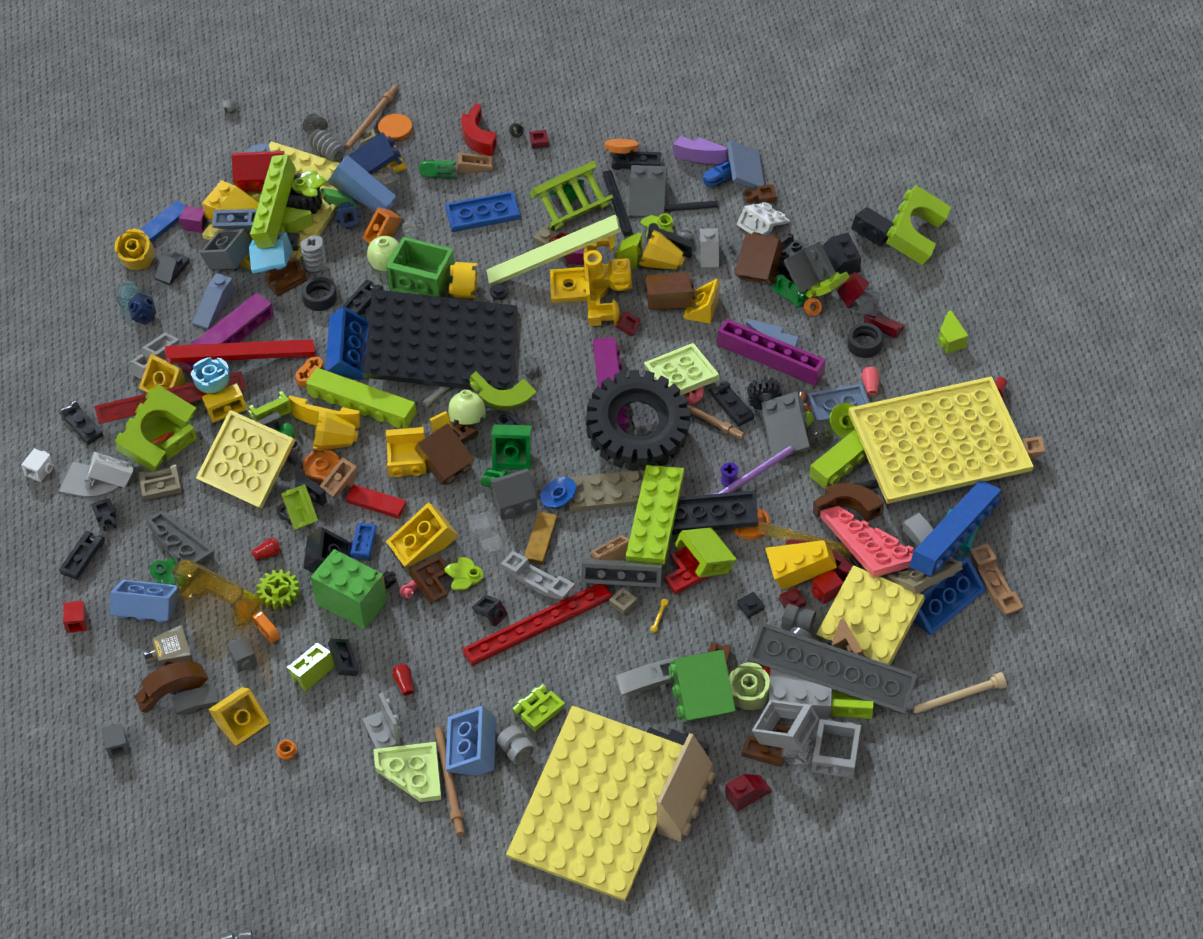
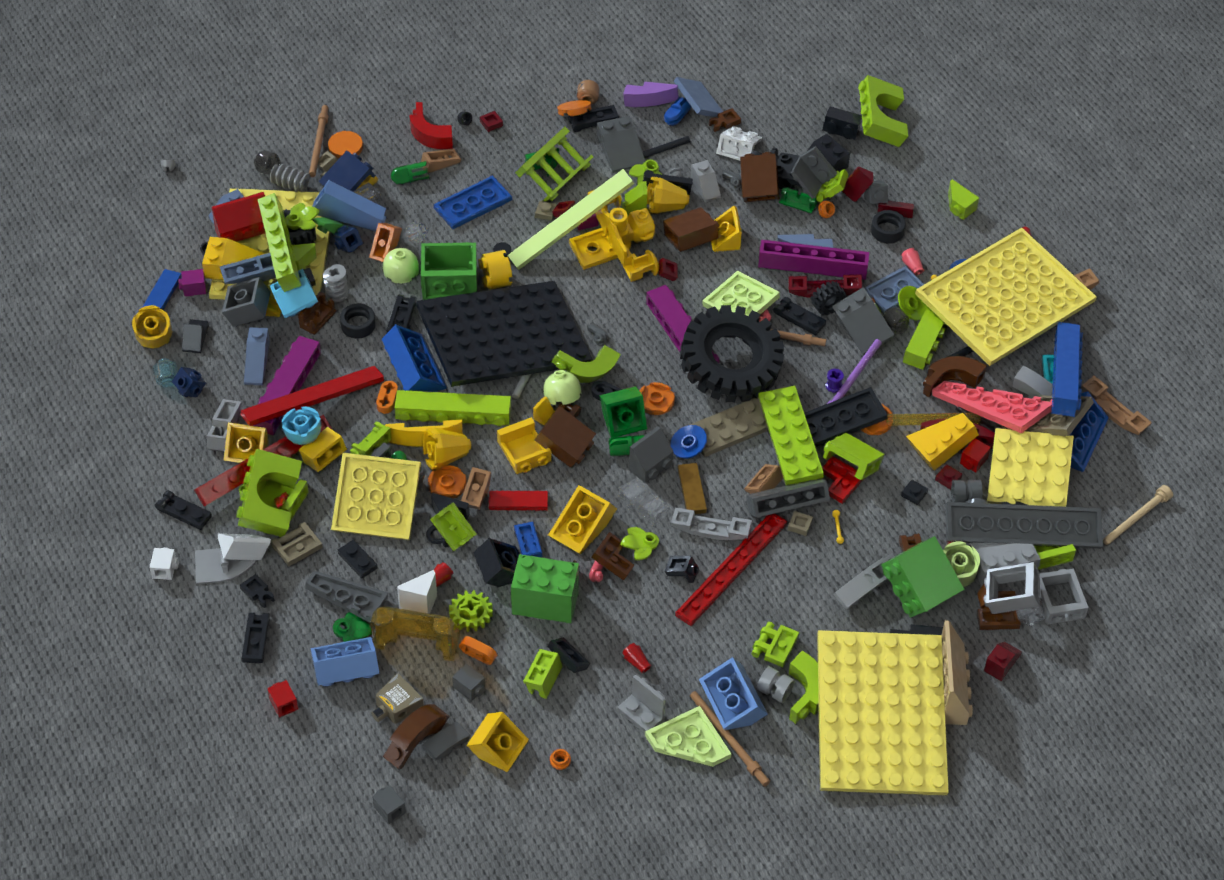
camera: 25 degrees left, 0 degrees up
black plate [490,284,508,300] -> none
black axle [603,170,632,236] -> none
medium nougat slope [832,618,866,657] -> none
none -> black plate [338,539,378,579]
none -> white slope [397,570,437,618]
none -> black tile [493,242,511,258]
none -> medium nougat head [577,80,600,104]
none -> orange tile [639,382,675,415]
none -> dark red slope [789,274,862,298]
none -> lime arch [789,650,819,724]

